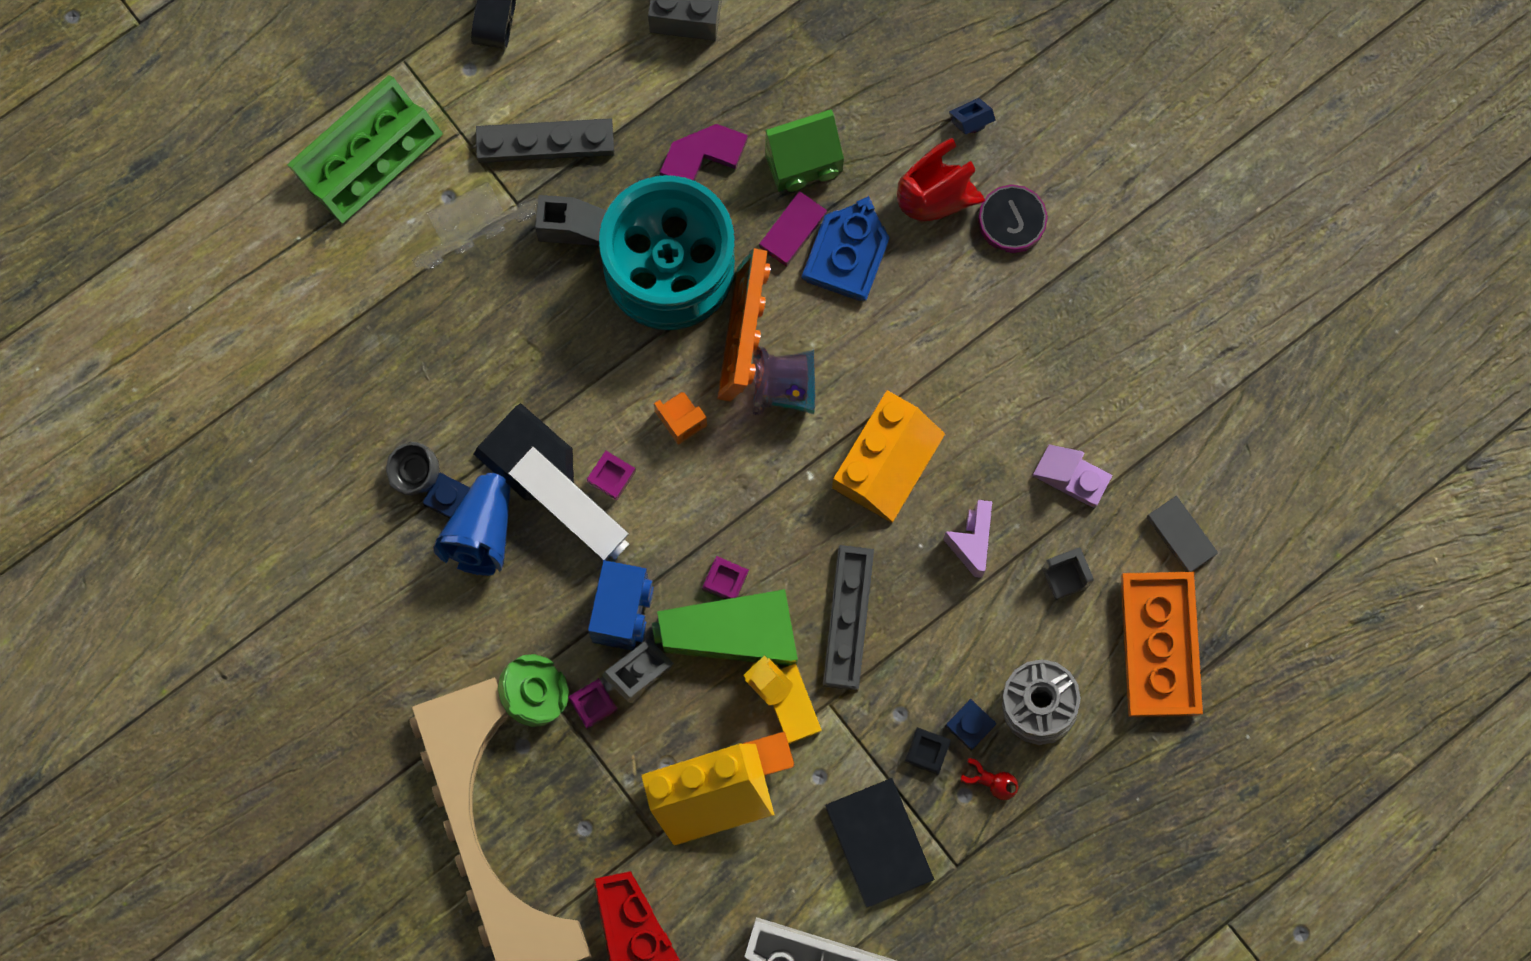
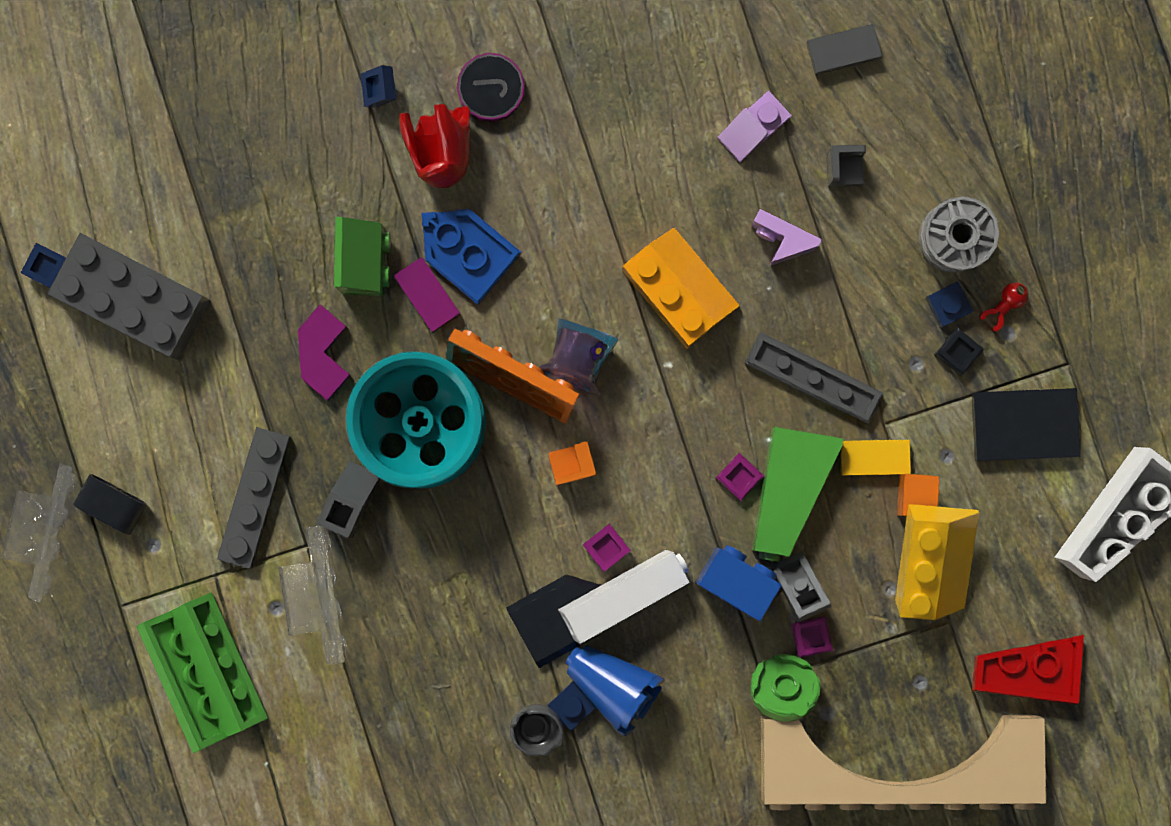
camera: 65 degrees left, 10 degrees up
yellow piece [743,655,793,706] -> none
orange plate [1121,572,1203,717] -> none

